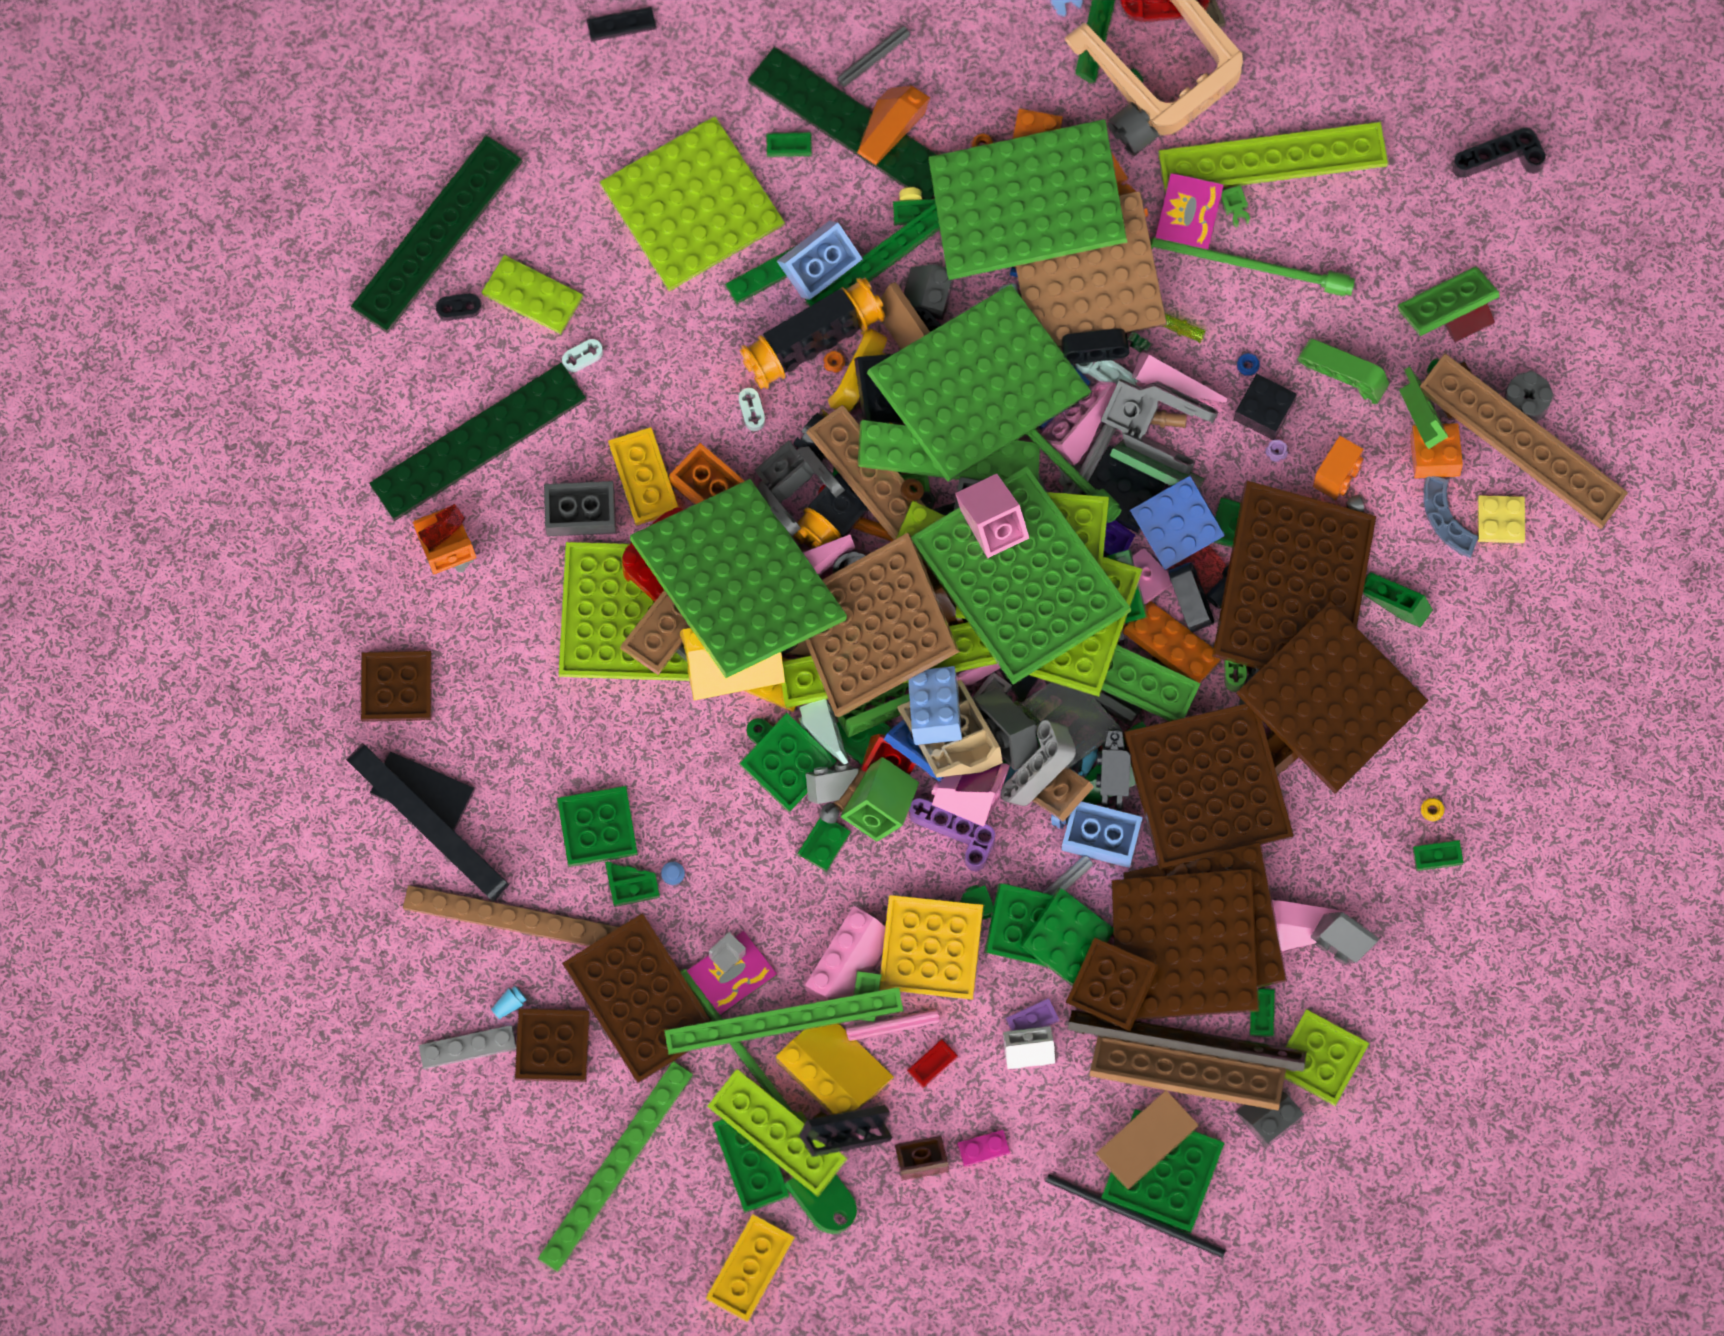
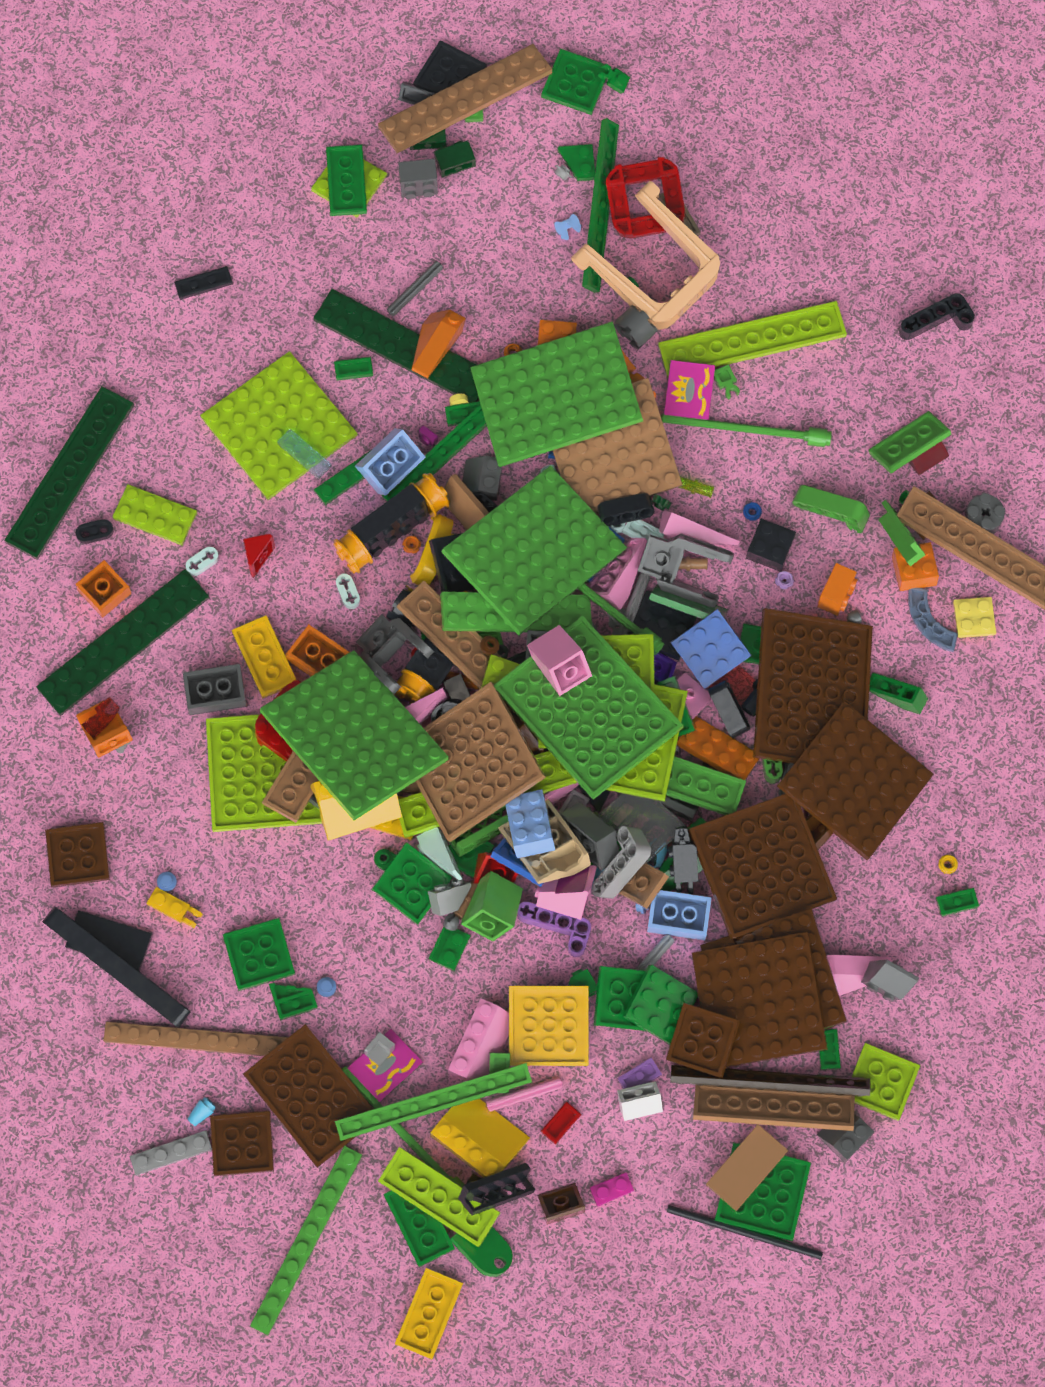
camera: 10 degrees left, 0 degrees up
none -> orange brick [75,560,132,618]
none -> yellow hinge [146,887,203,928]
none -> medium blue plate [157,872,177,891]
none -> red slope [243,534,275,578]
none -> clear light blue tile [277,429,332,479]
none -> magenta plate [418,425,438,447]
none -> black tile [443,674,470,701]

